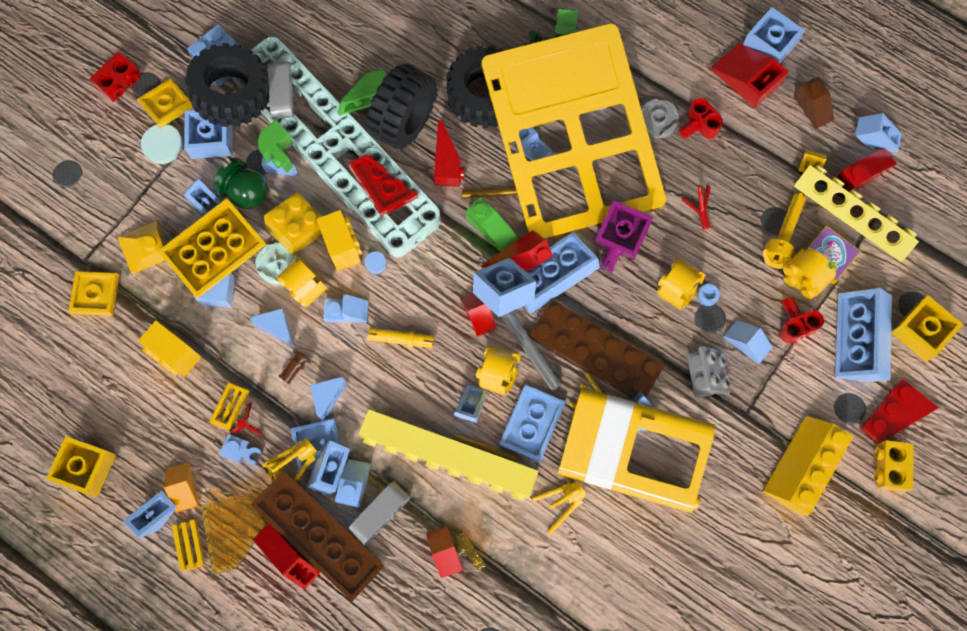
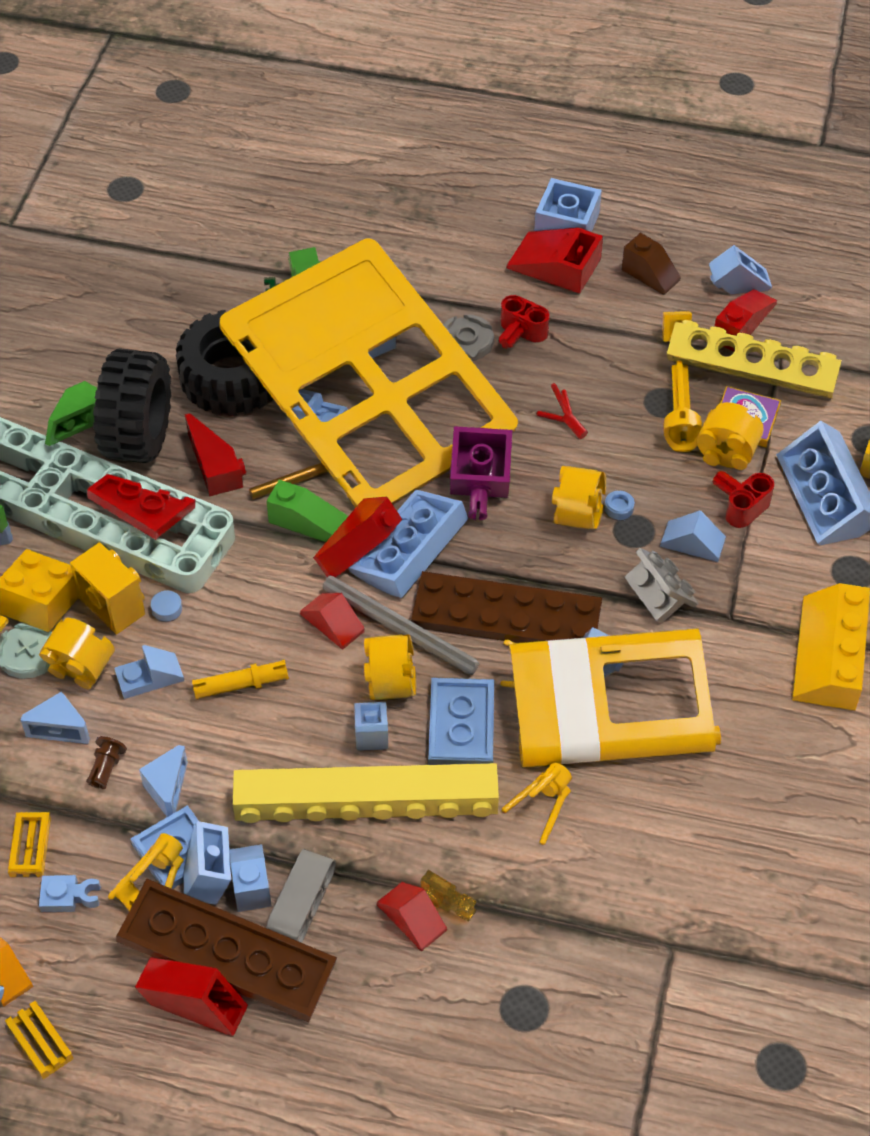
camera: 25 degrees left, 20 degrees down
clear yellow plate [201,491,268,575] -> none
red plant [230,403,263,435] -> none
light blue brick [473,258,536,317] -> none

